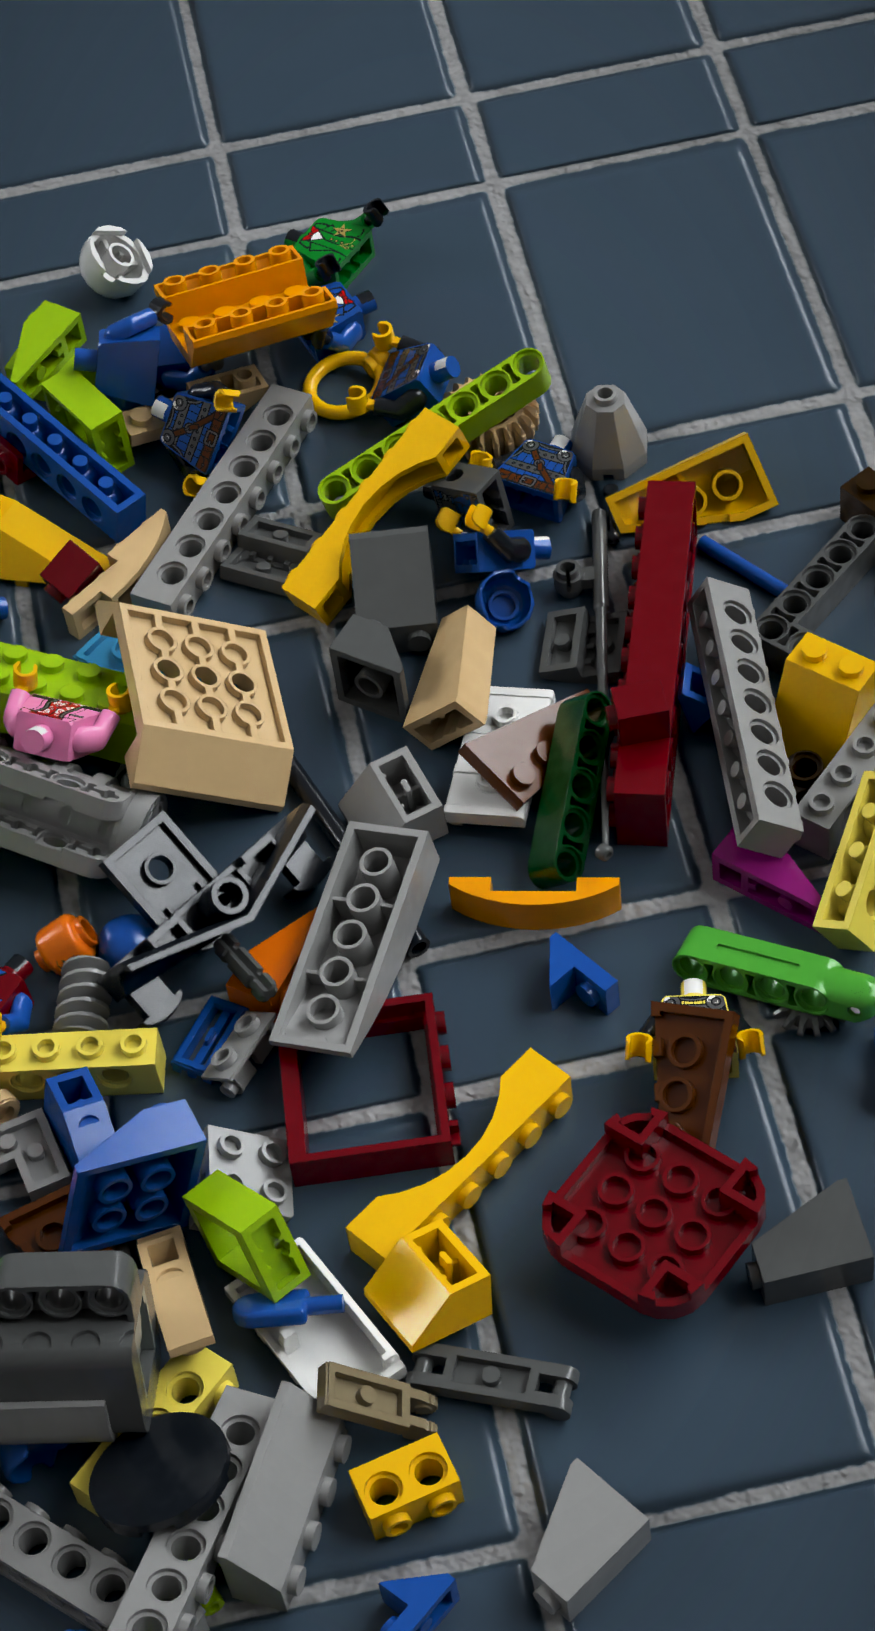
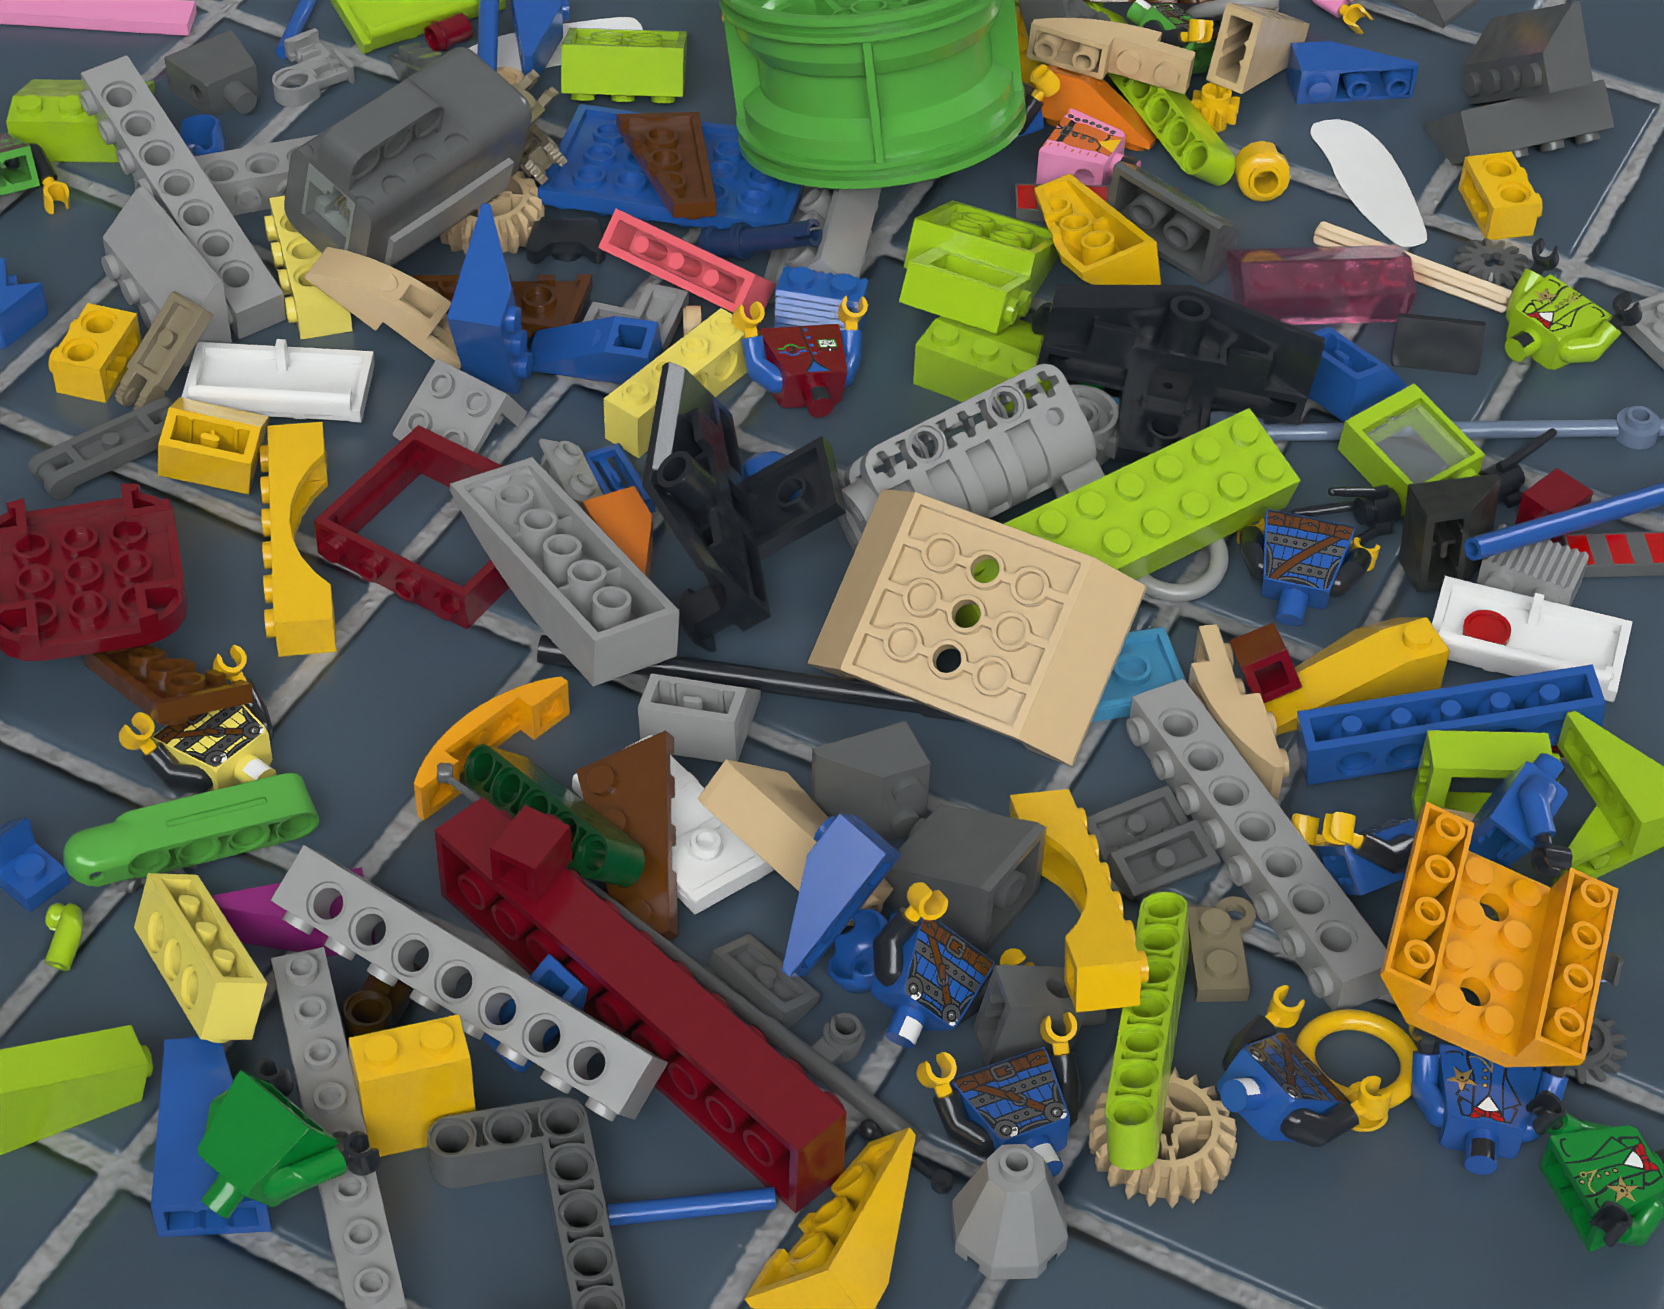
camera: 120 degrees right, 5 degrees down
bright pink torso [3,661,132,762] -> none
orange head [34,914,99,976] -> none
light grey piece [52,955,112,1033] -> none
black tile [89,1412,232,1538] -> none
lime window [182,1169,311,1303] -> none
dark grey axle [213,933,278,1003] -> none
blue piece [232,1289,345,1329] -> none
blue slope [549,932,620,1016] -> none
none -> slope [782,813,902,977]
none -> dark tan hinge [1188,896,1256,1002]

